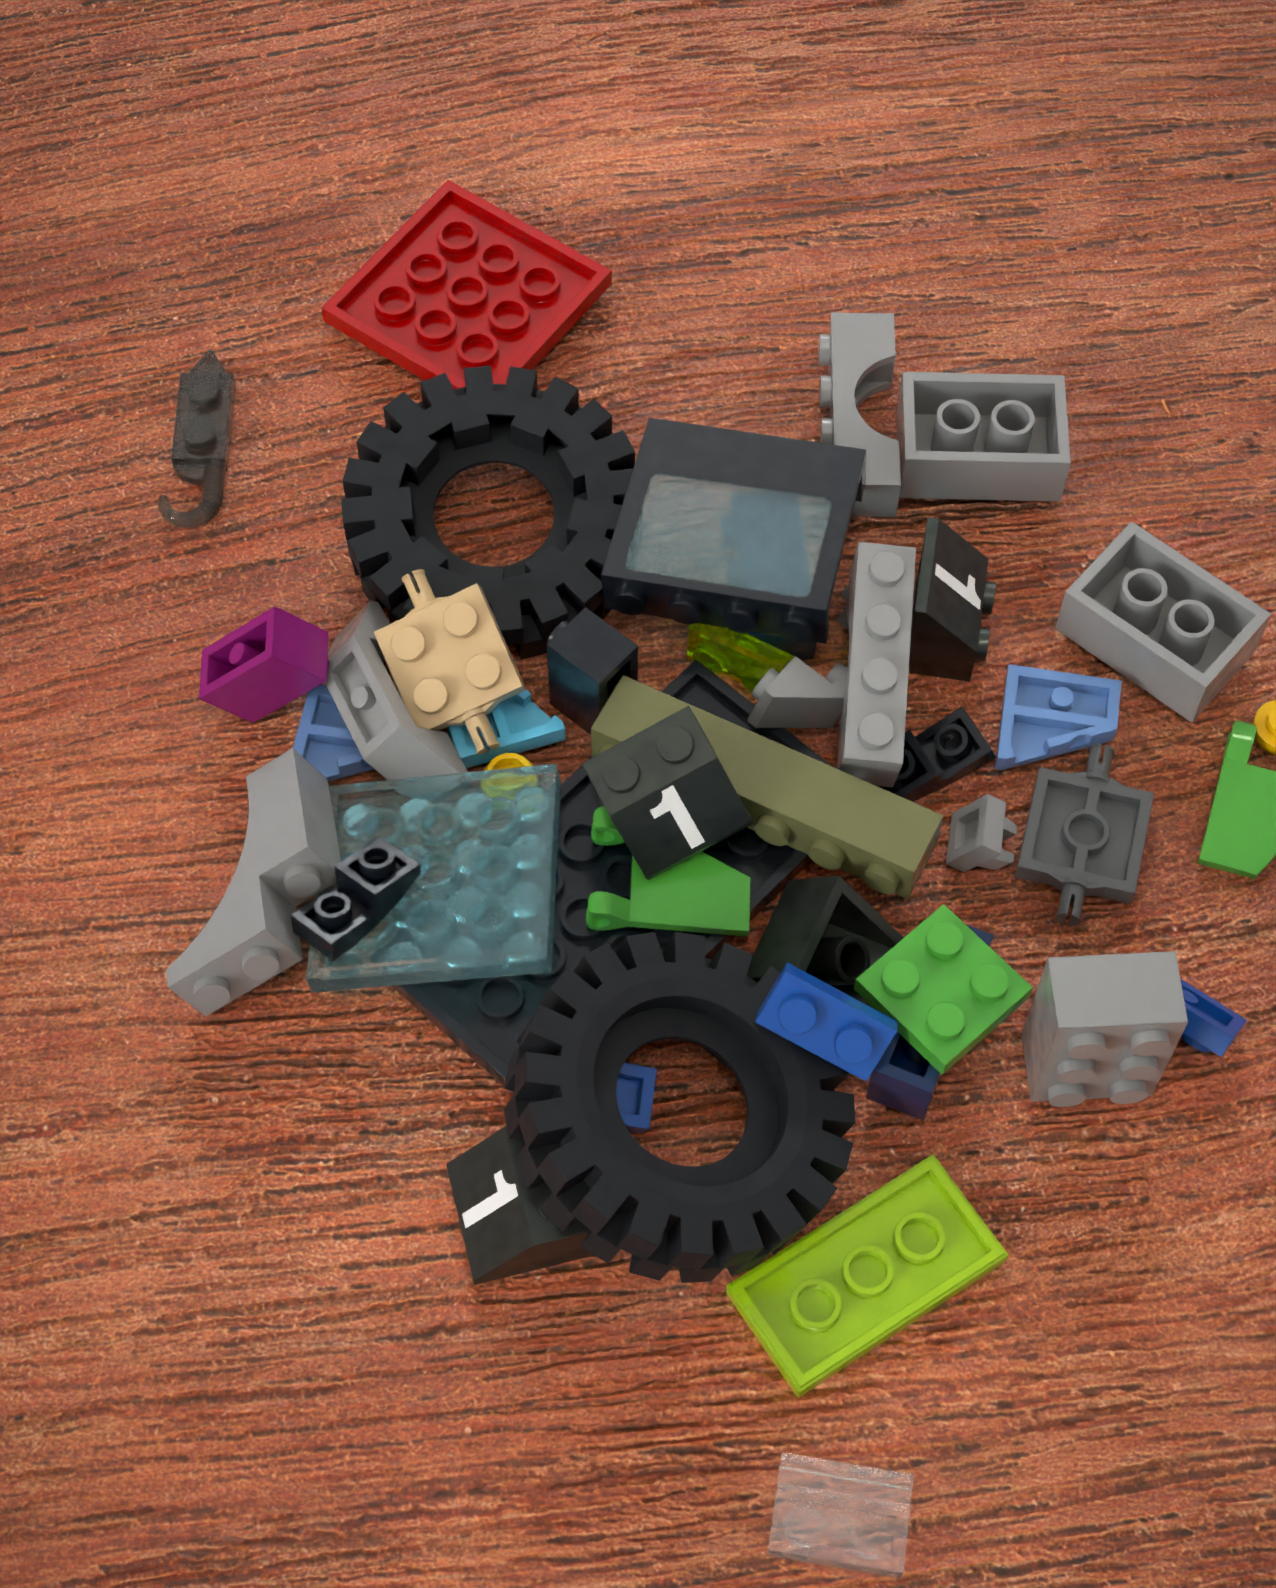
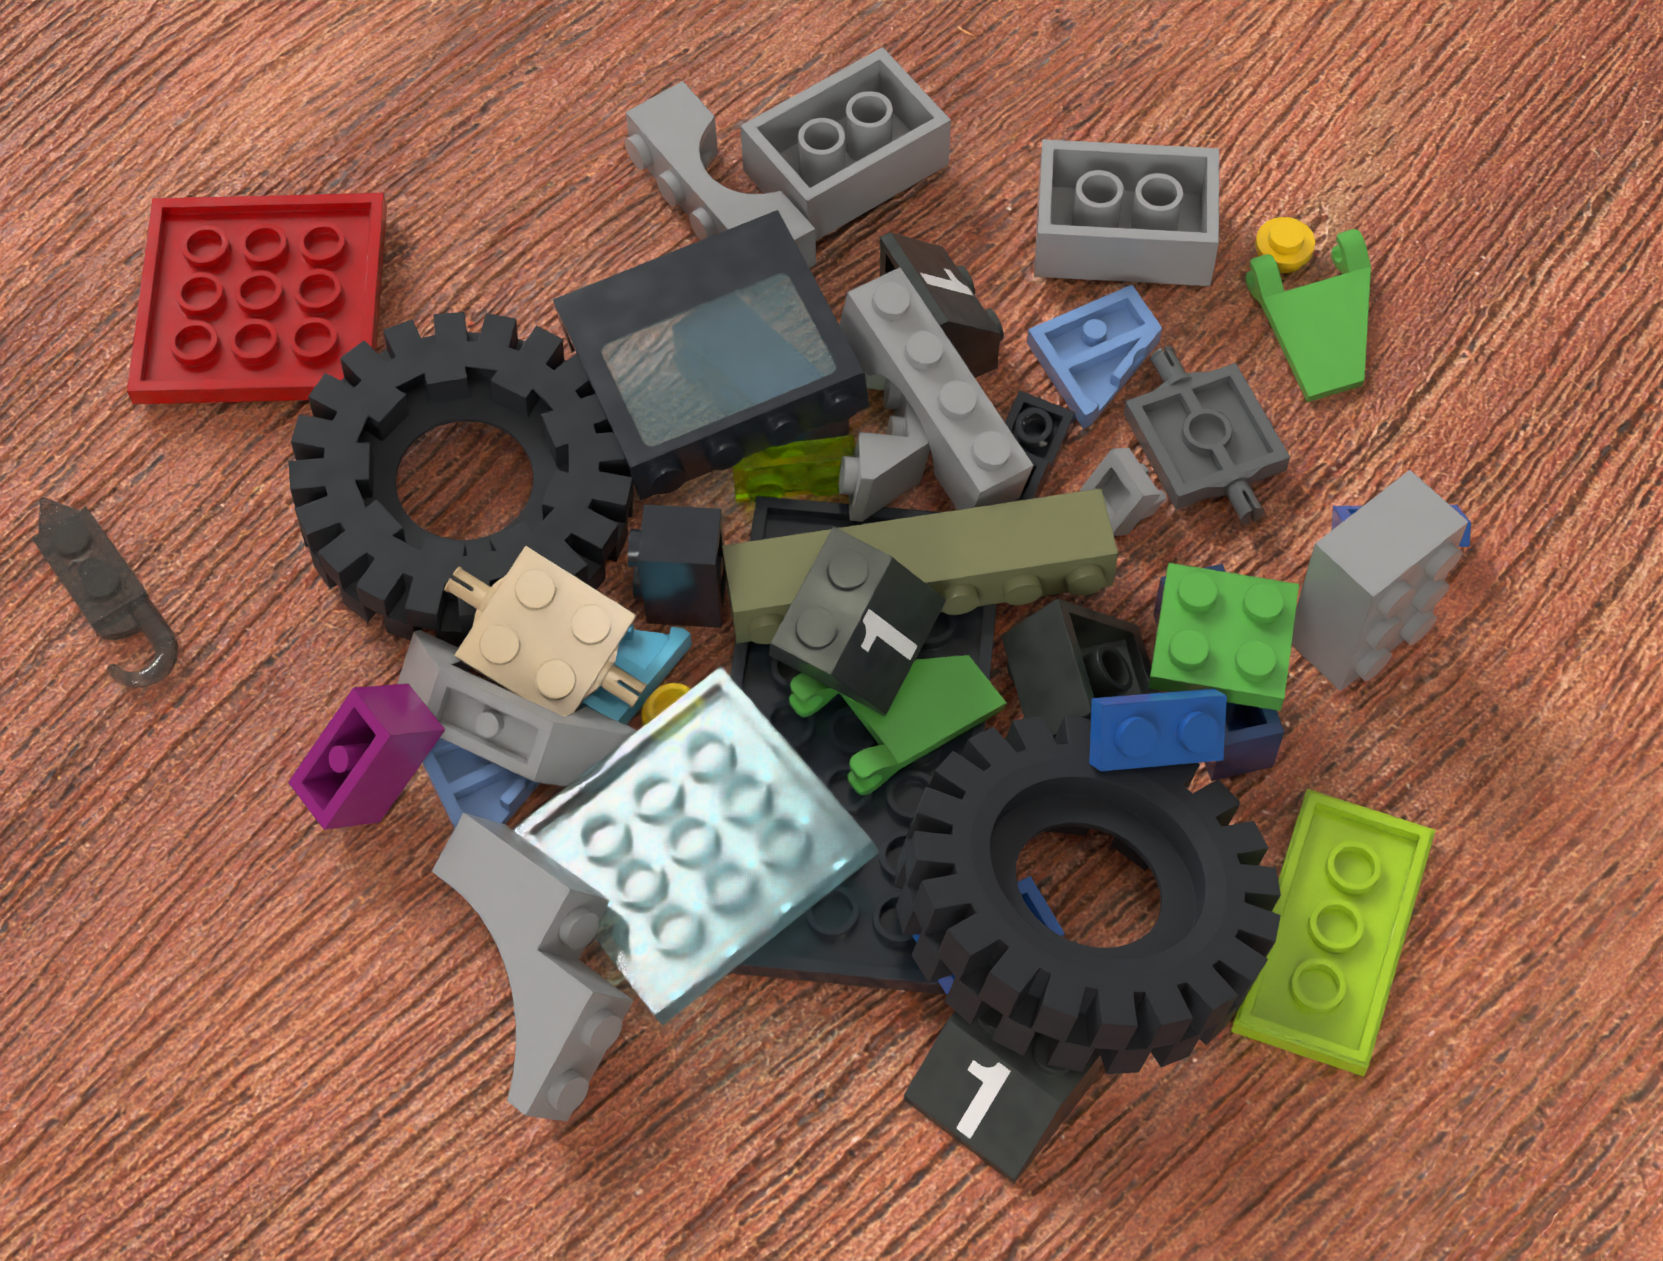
camera: 35 degrees left, 0 degrees up
black slope [291,836,421,961] -> none
clear plate [767,1452,914,1578] -> none

